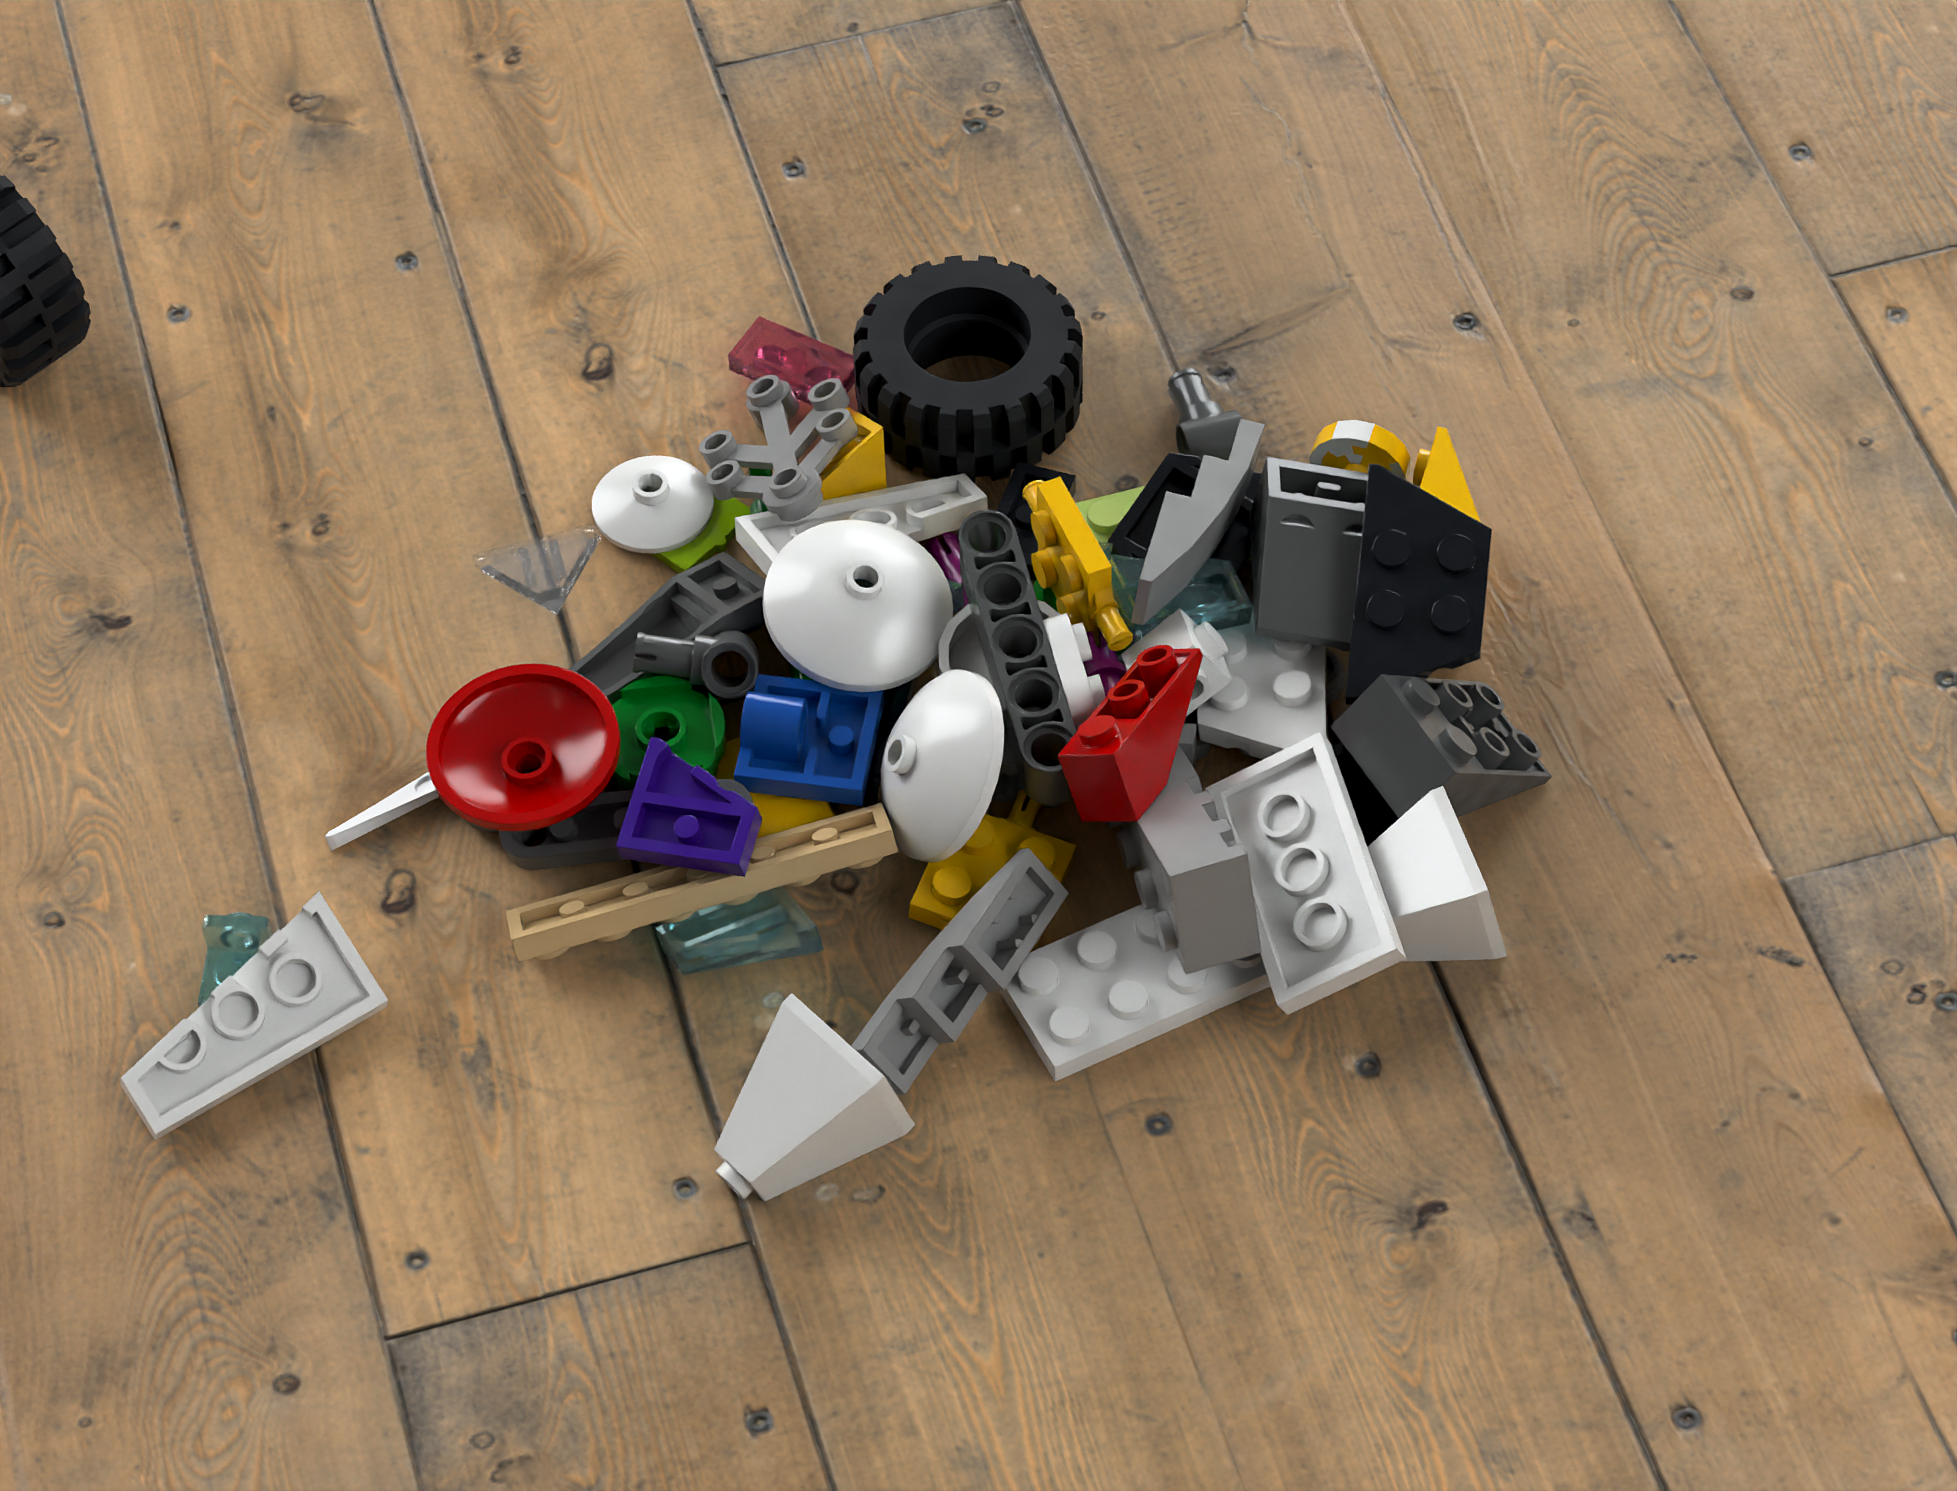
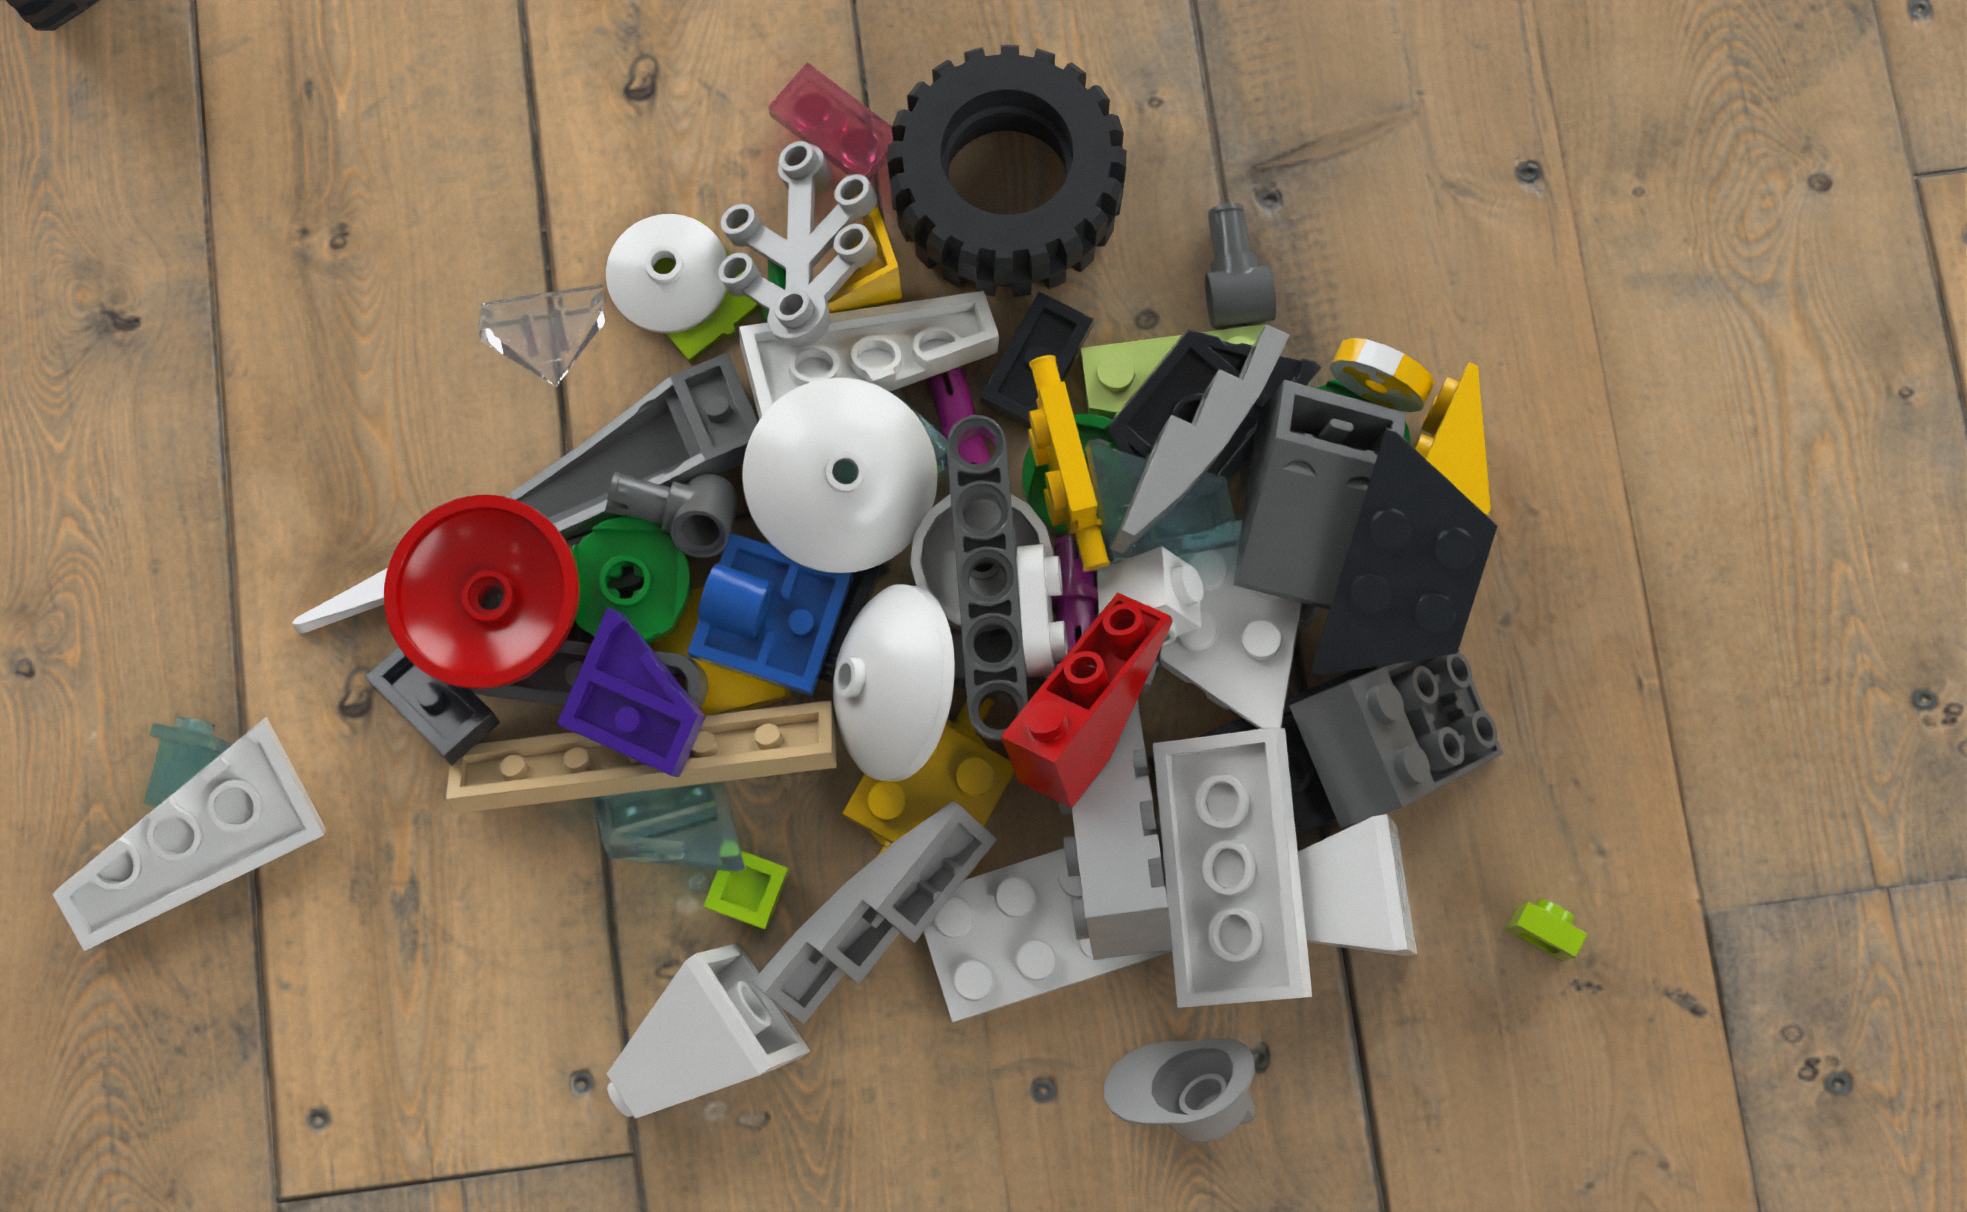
camera: 10 degrees right, 25 degrees up
none -> plate [365,647,500,766]
none -> lime plate [703,845,790,931]
none -> light grey piece [1104,1039,1255,1143]
none -> lime plate [1504,899,1588,961]

